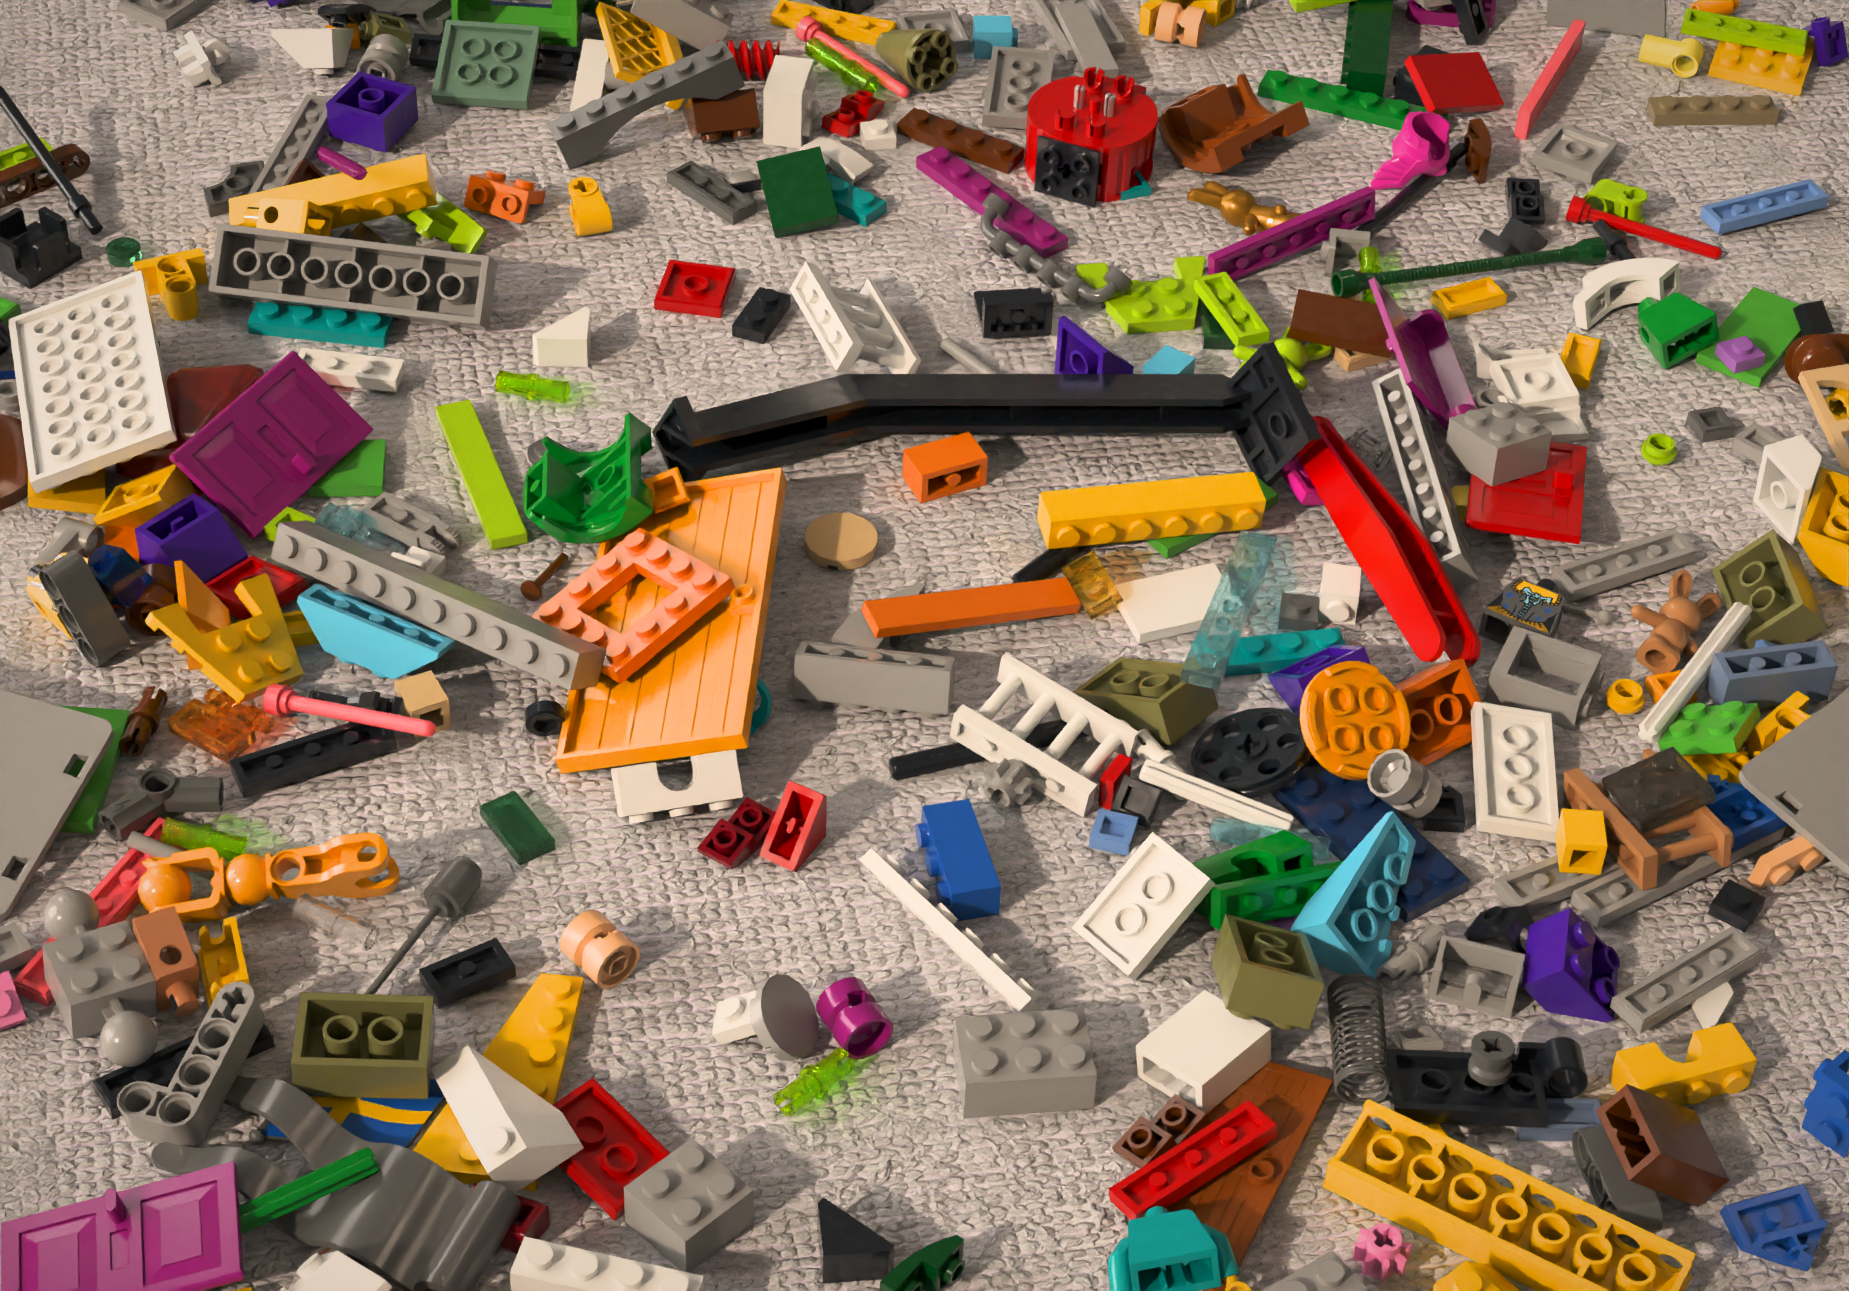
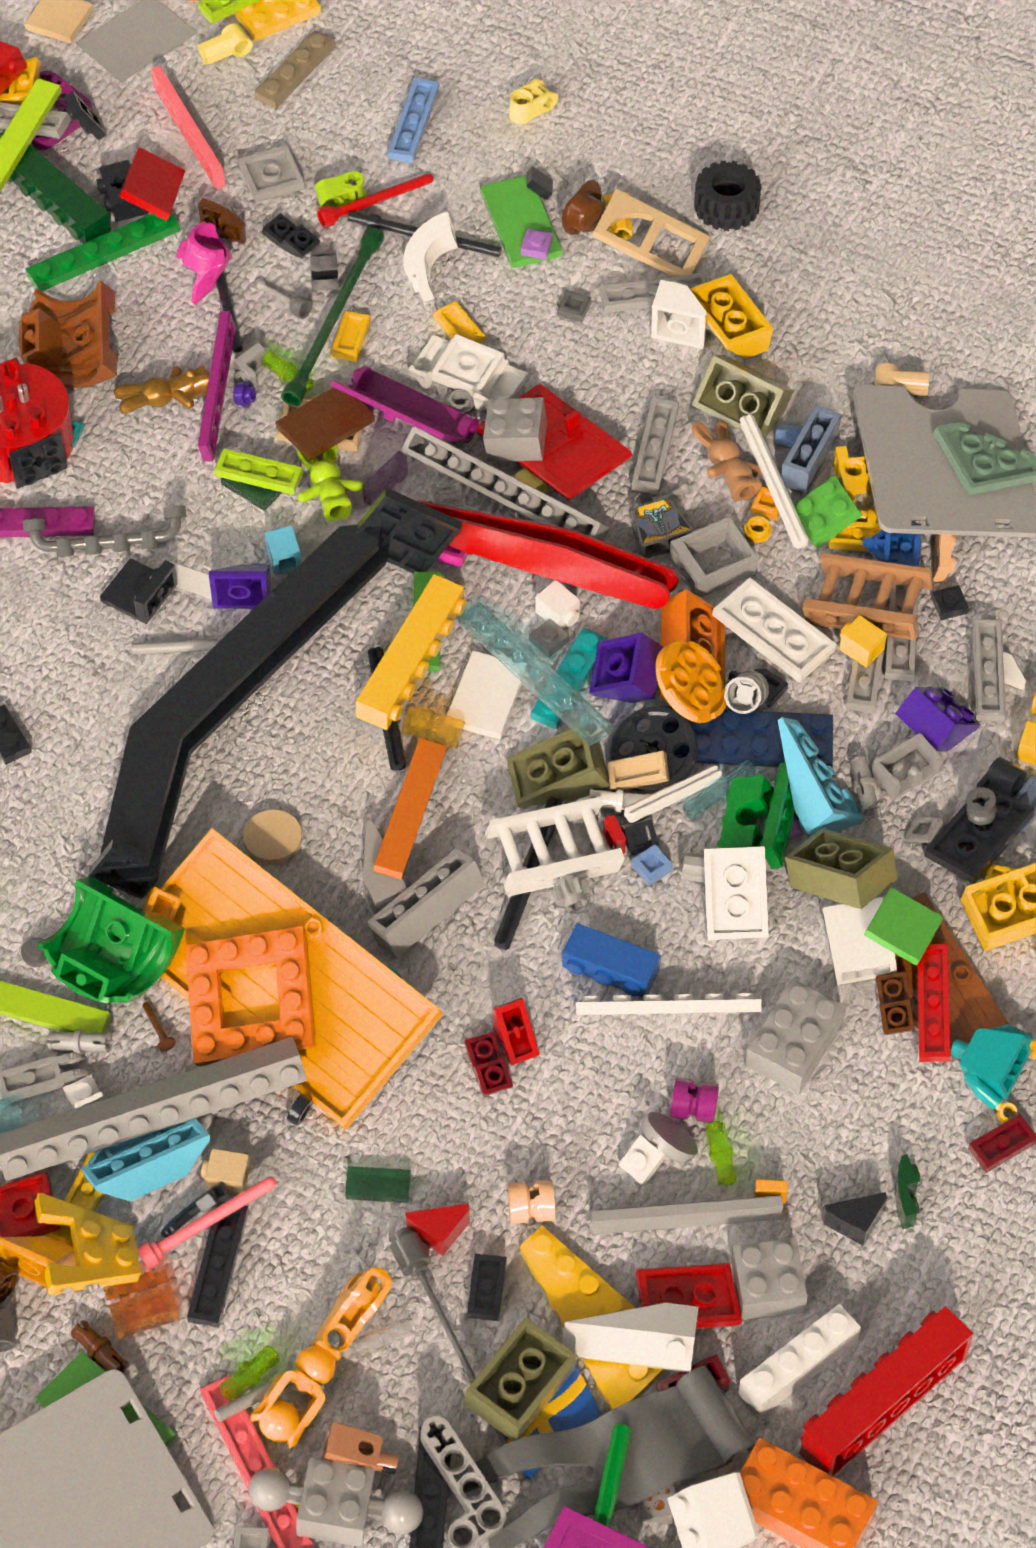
camera: 50 degrees left, 15 degrees up
dark grey piece [98,768,224,842] -> none
yellow hinge [197,916,250,1010] -> none
white arch [611,749,743,824] -> none
white fence [790,262,922,374] -> none
orange brick [902,432,988,503] -> none
lime wing [1076,256,1205,334] -> none
dark grey piece [1327,973,1391,1106] -> none
black bracket [1464,905,1535,968] -> none
clear smoke plate [1602,747,1716,834] -> none
green torso [1637,293,1720,370] -> none
lime plate [1640,433,1677,466] -> none
none -> light grey pin [48,1029,112,1054]
none -> dark purple plate [233,381,256,408]
none -> dark grey hinge [256,280,313,319]
none -> clear purple plate [363,451,408,506]
none -> red slope [405,1204,470,1256]
none -> light grey tile [591,1195,783,1235]
none -> tan tile [607,751,669,792]
none -> light orange tile [754,1179,788,1205]
none -> bright green tile [863,887,944,966]

